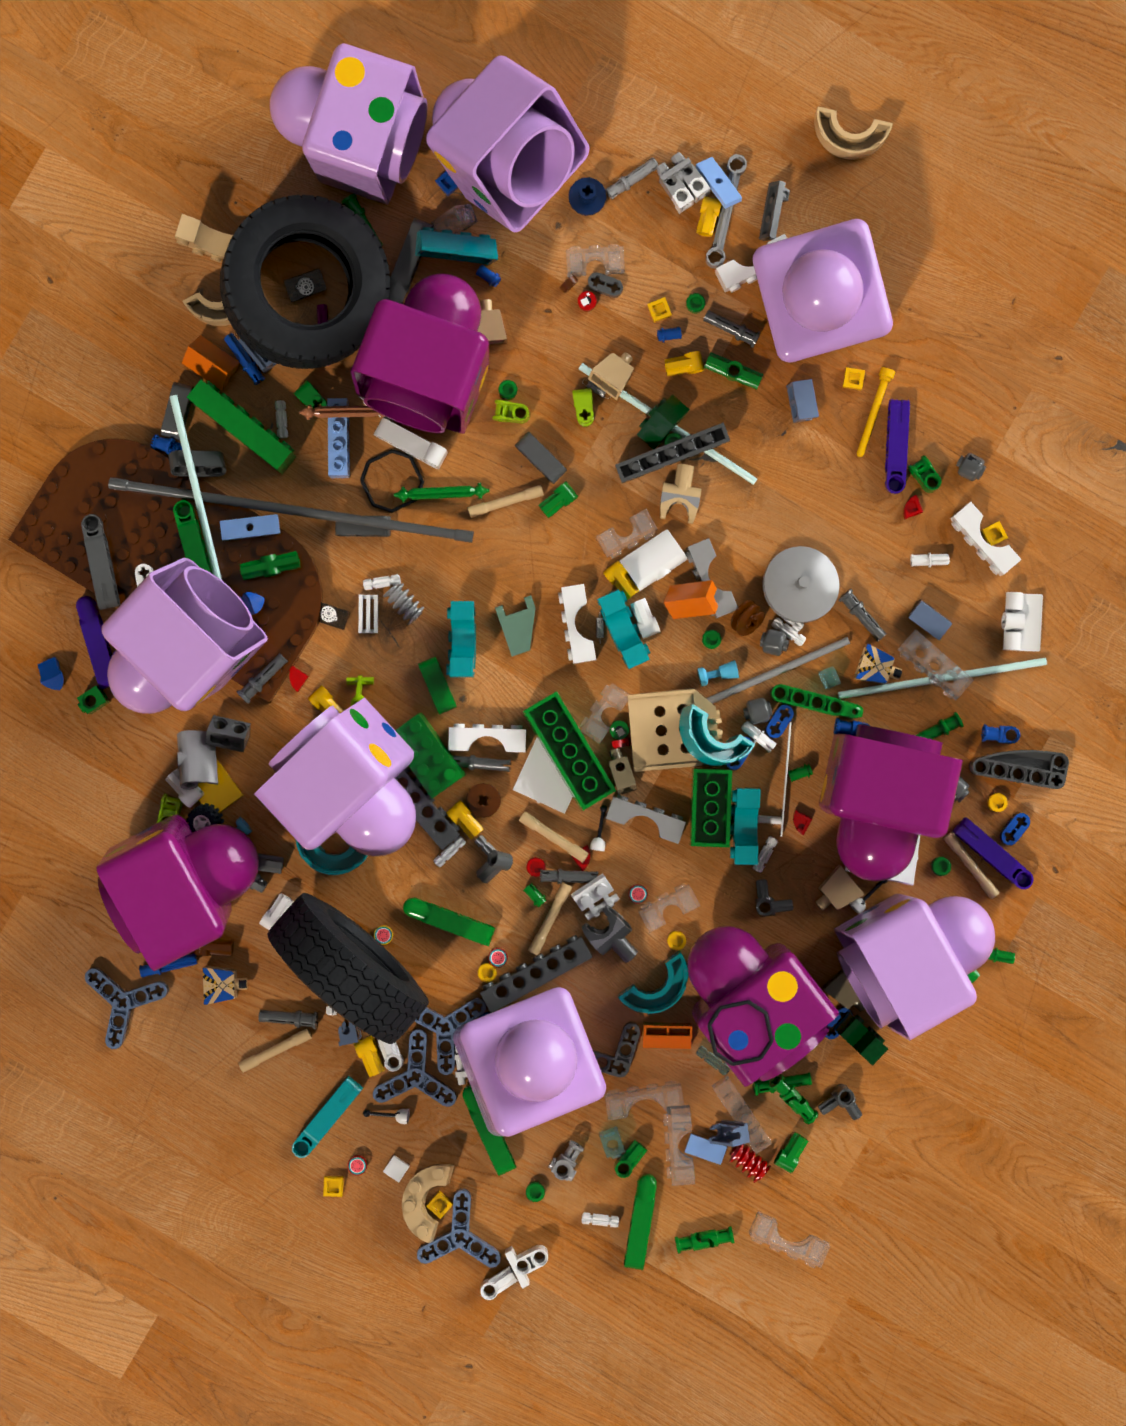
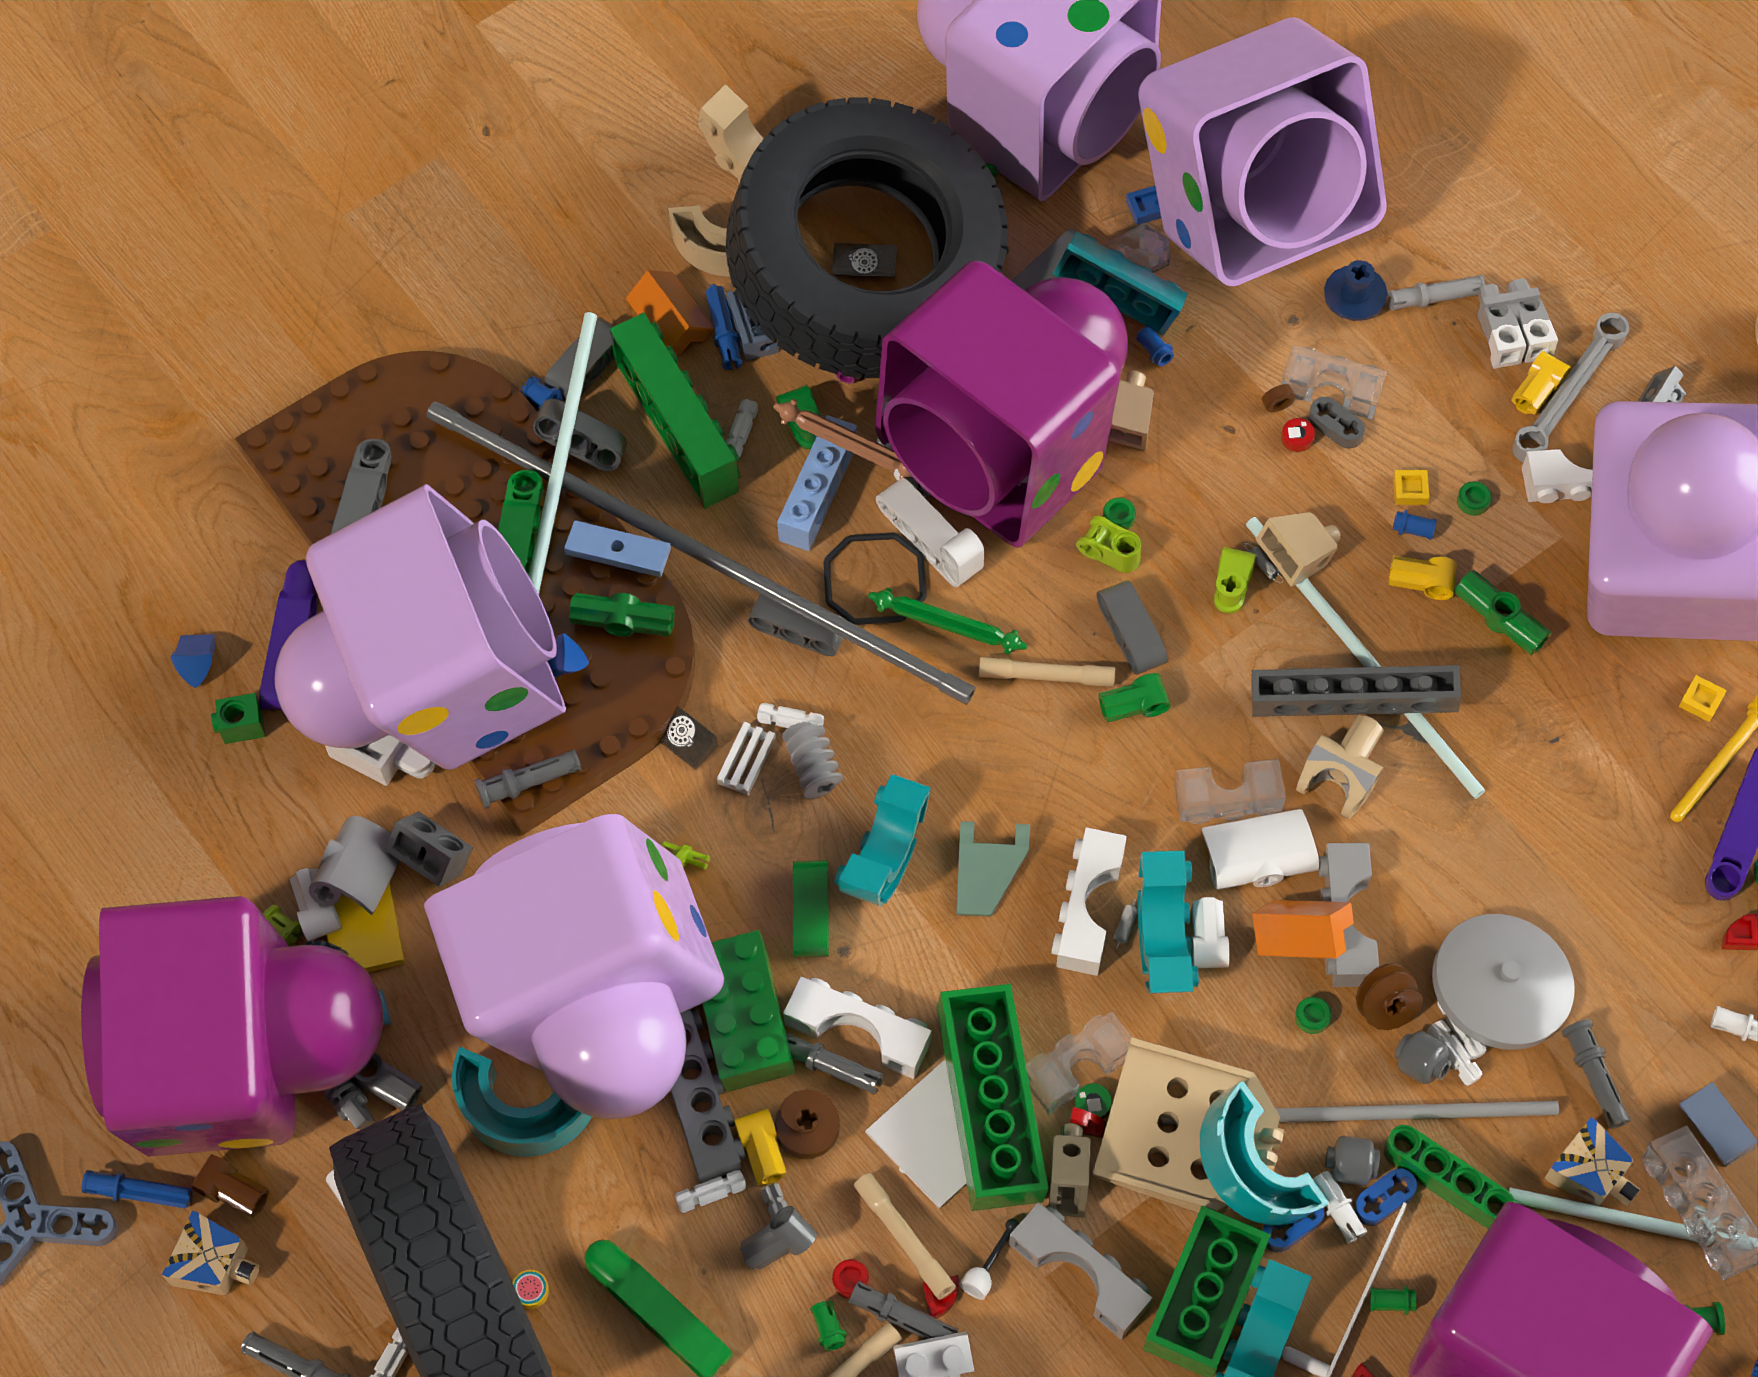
camera: 30 degrees right, 25 degrees down
red tile [289,666,309,692] -> none
yellow piece [603,560,639,600] -> none
dark green brick [637,395,690,450] -> none
light blue tile [696,157,742,209] -> none
medium azure piece [697,660,739,687] -> none
dark grey pin [703,310,761,348] -> none
sand blue hinge [786,379,819,423] -> none
clear light blue slope [818,666,841,689] -> none

